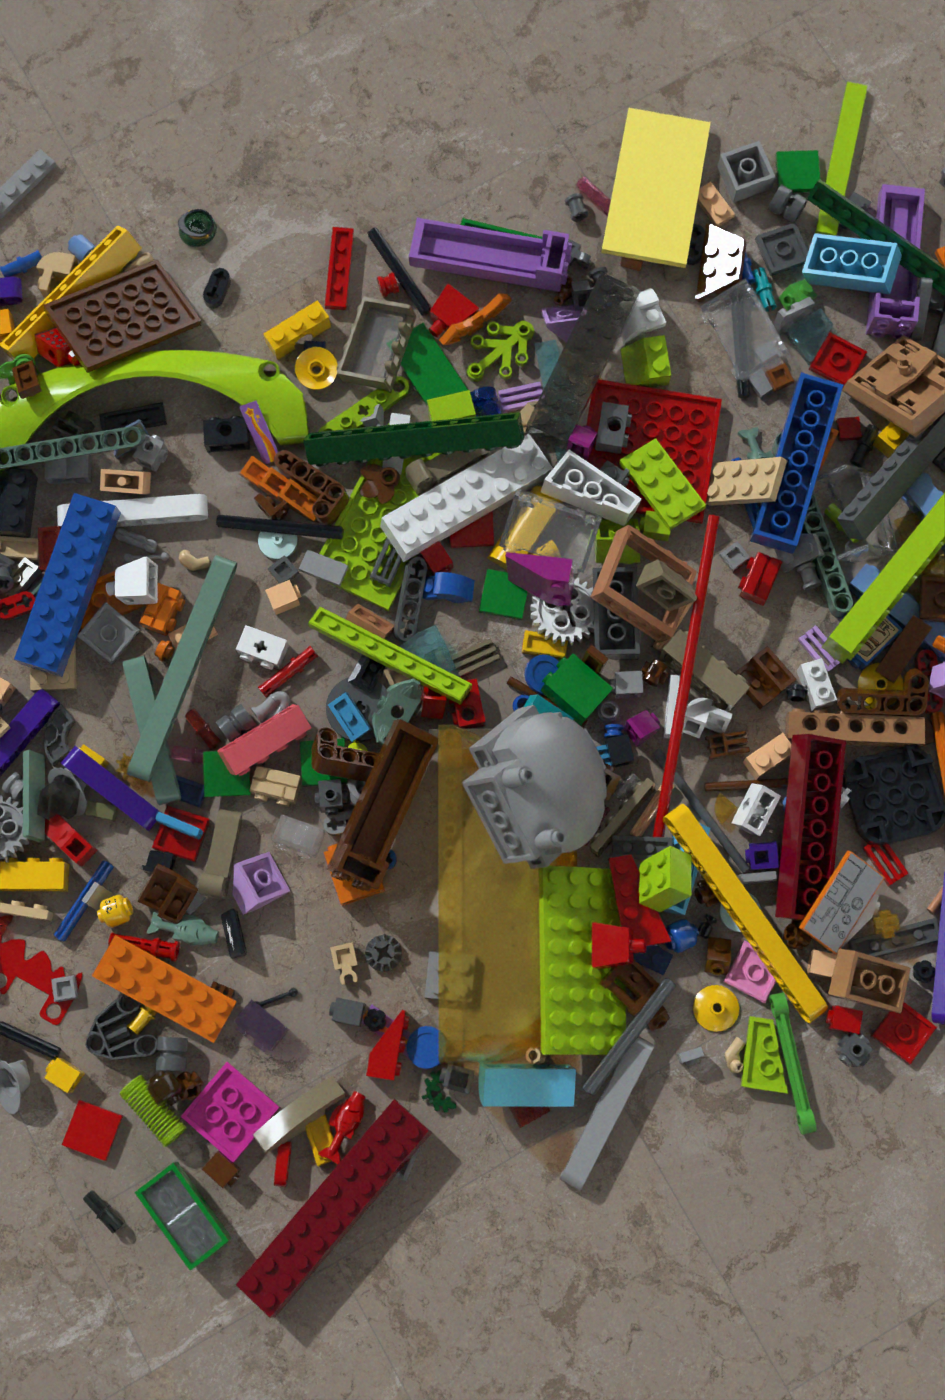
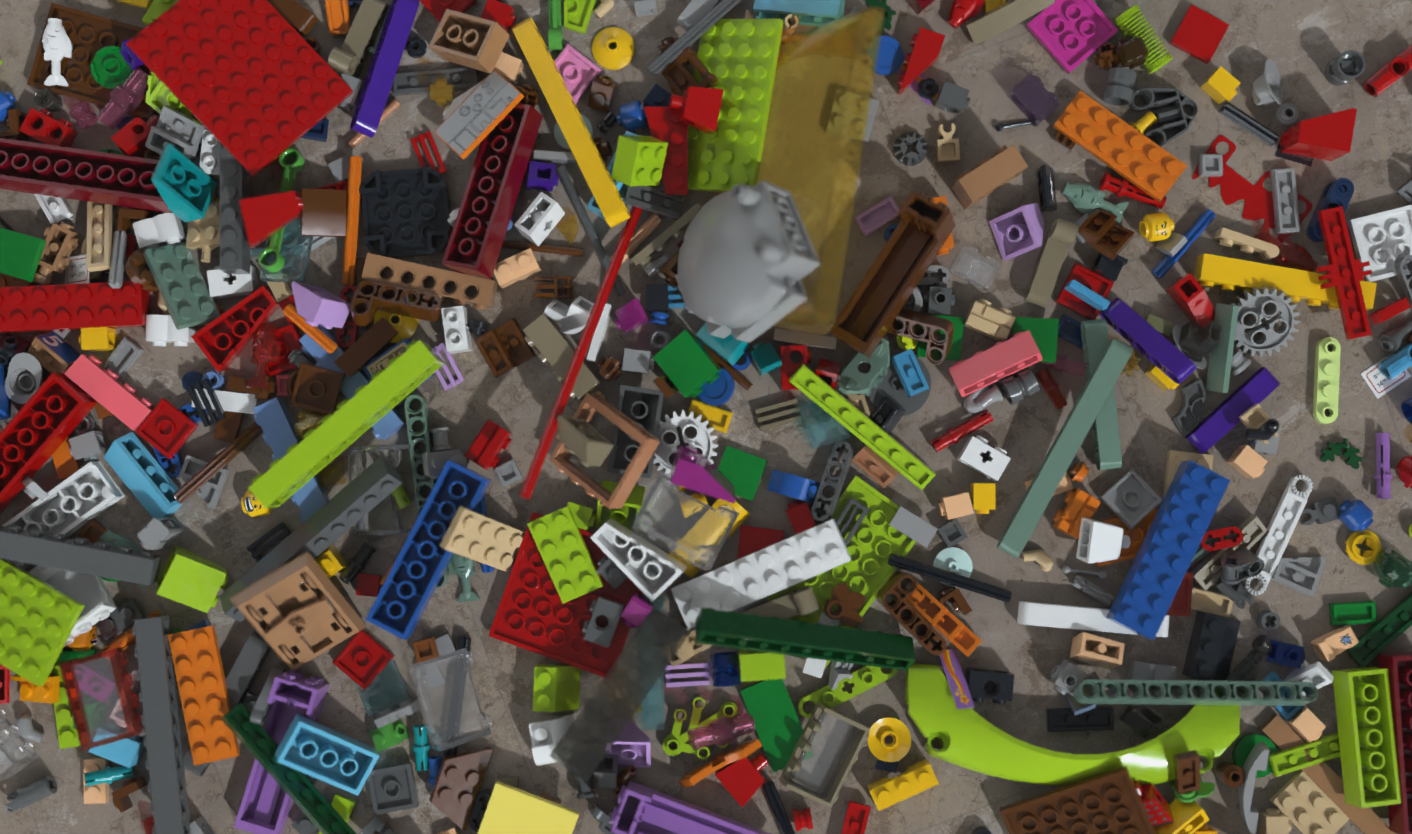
camera: 170 degrees left, 10 degrees up
none -> clear pink piece [688,712,755,750]
none -> teal slope [750,341,782,376]
none -> lavender tile [854,196,900,237]
none -> medium nougat brick [951,145,1028,210]
none -> yellow brick [970,483,996,514]

